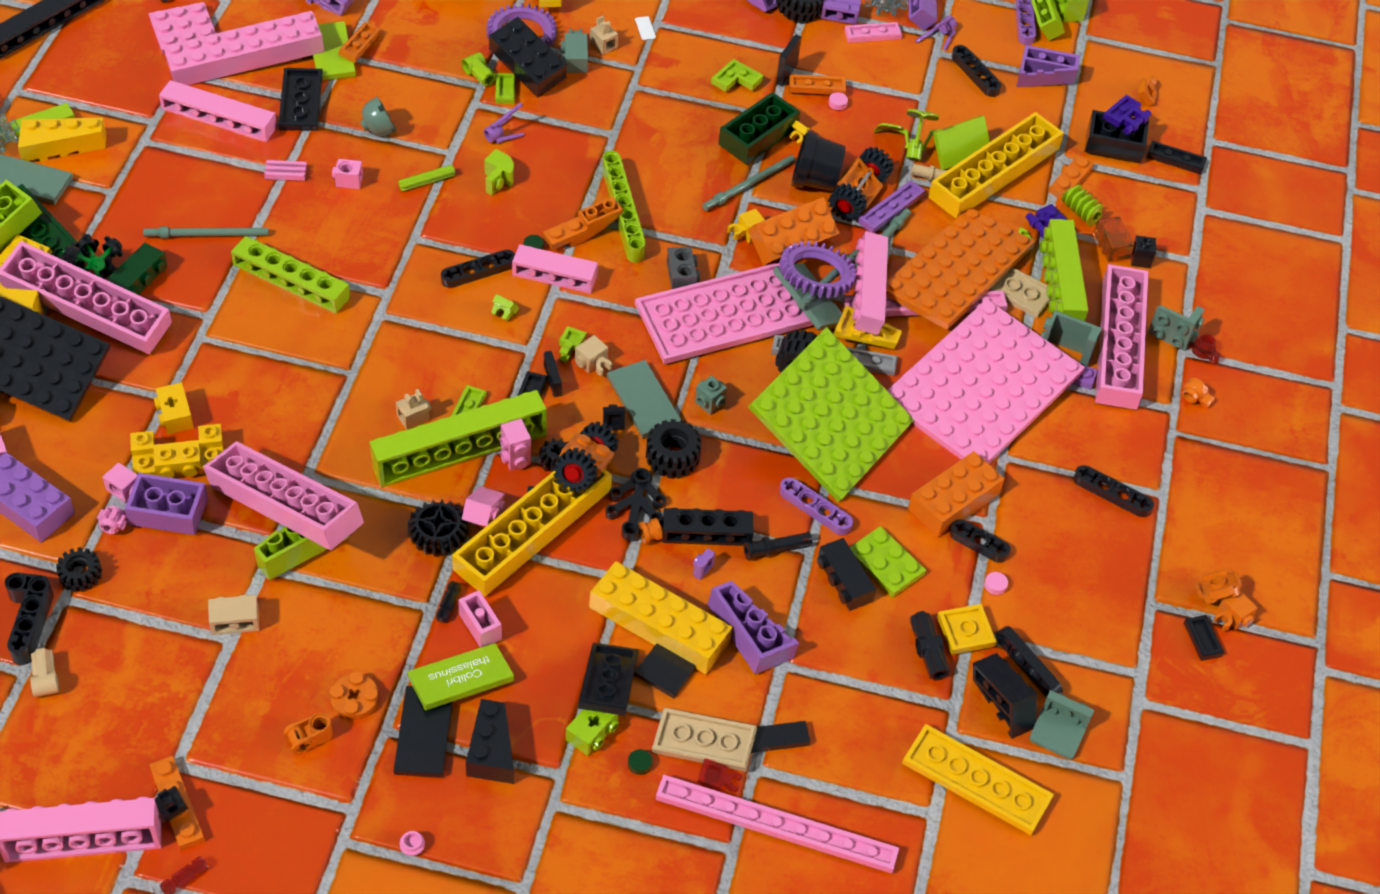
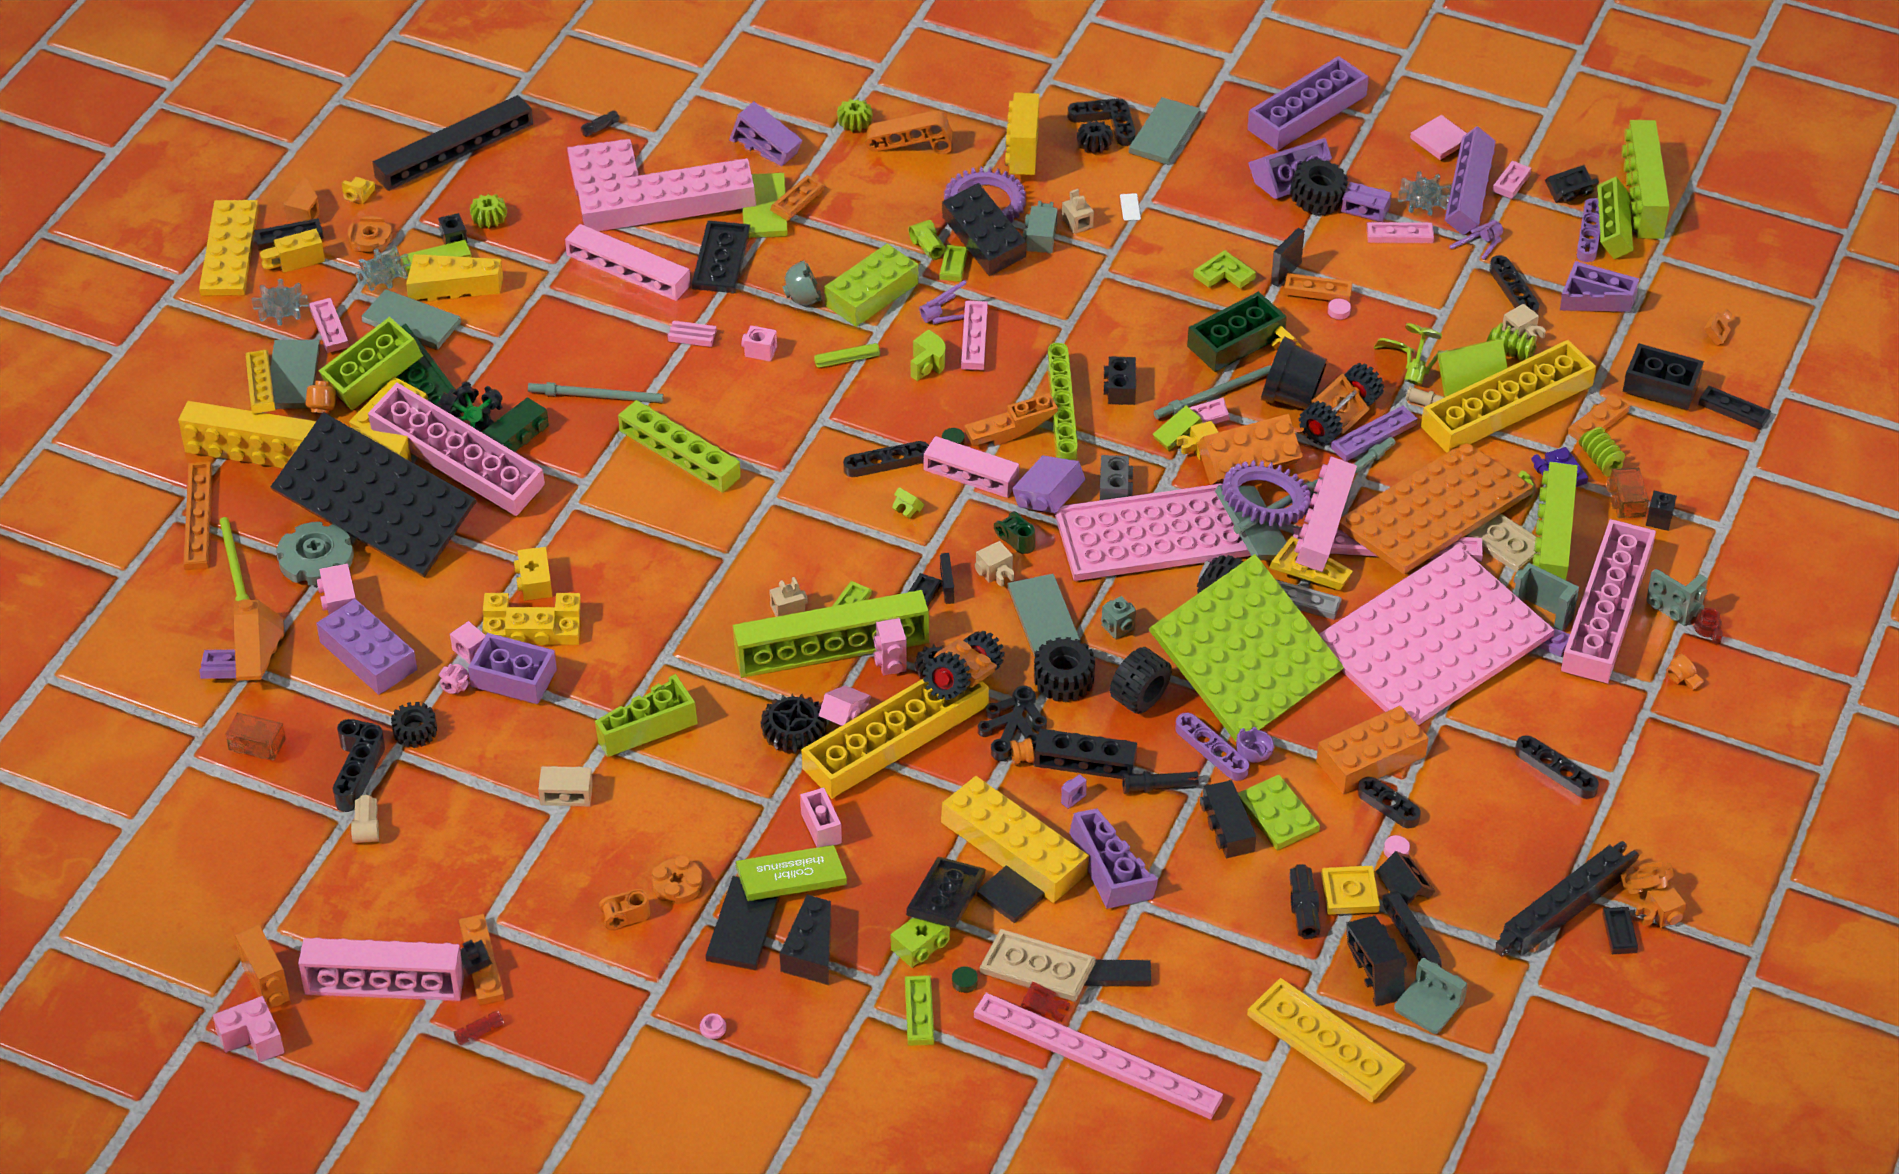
camera: 15 degrees right, 5 degrees down
bright pink brick [203,441,364,550] -> none
black axle [436,581,461,623] -> none
lime plate [559,326,587,363] -> none
black tile [603,404,625,430] -> none
dark purple plate [1103,94,1152,135] -> none
none -> black brick [438,213,468,245]
none -> lime gear [470,193,507,229]
none -> lime brick [824,243,919,327]
none -> lime tile [905,975,934,1046]
none -> bright pink plate [961,301,988,370]
none -> dark green piece [993,511,1035,554]
none -> medium lavender brick [1012,456,1086,513]
none -> black brick [1104,356,1136,405]
none -> black tyre [1110,647,1172,714]
none -> lime tile [1153,405,1202,451]
none -> bright pink plate [1190,398,1230,424]
none -> medium lavender hair [1236,727,1274,763]
none -> black panel [1376,851,1436,905]
none -> lime piece [1487,322,1536,361]
none -> black hinge [1495,841,1639,957]
none -> tan brick [1503,304,1546,343]

